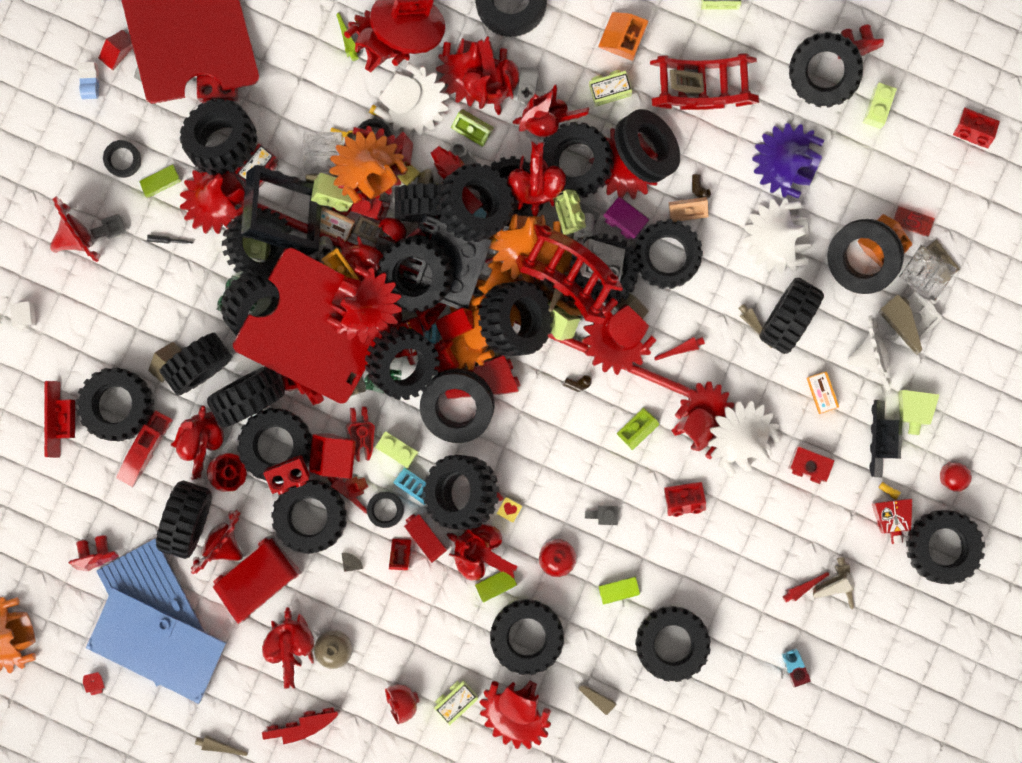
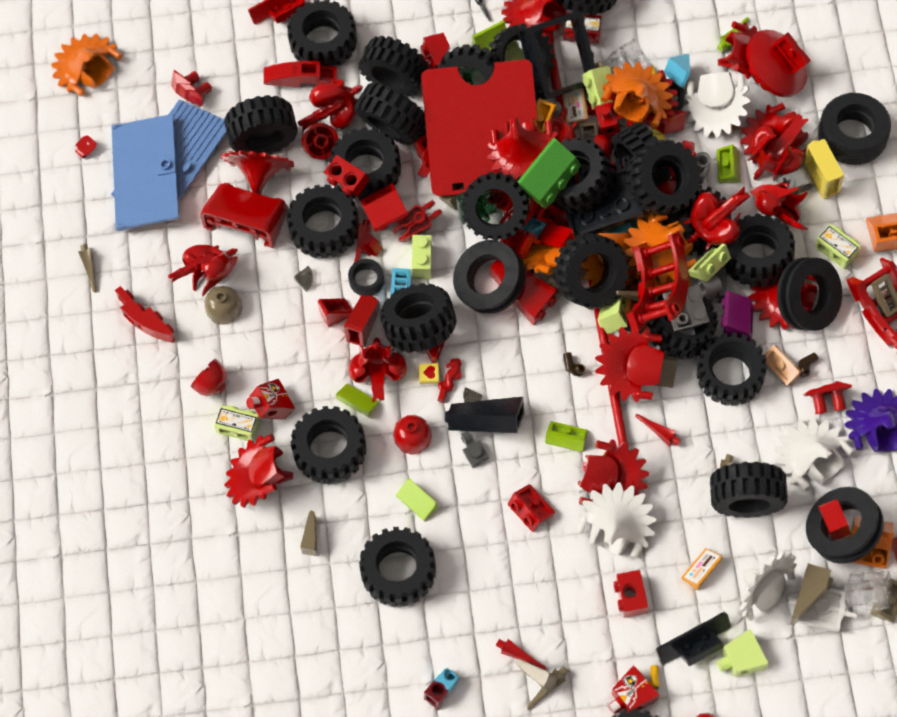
camera: 55 degrees right, 20 degrees down
none -> red torso [246,379,295,420]
none -> red slope [420,32,450,70]
none -> red animal [437,358,462,403]
none -> black slope [445,397,525,433]
none -> clear smoke tile [463,387,483,402]
none -> lime slope [472,20,506,50]
none -> bright green slope [518,138,581,209]
none -> medium azure slope [664,54,690,88]
none -> light yellow window [803,139,844,199]
none -> red connector [803,381,852,415]
none -> red slope [818,499,851,541]

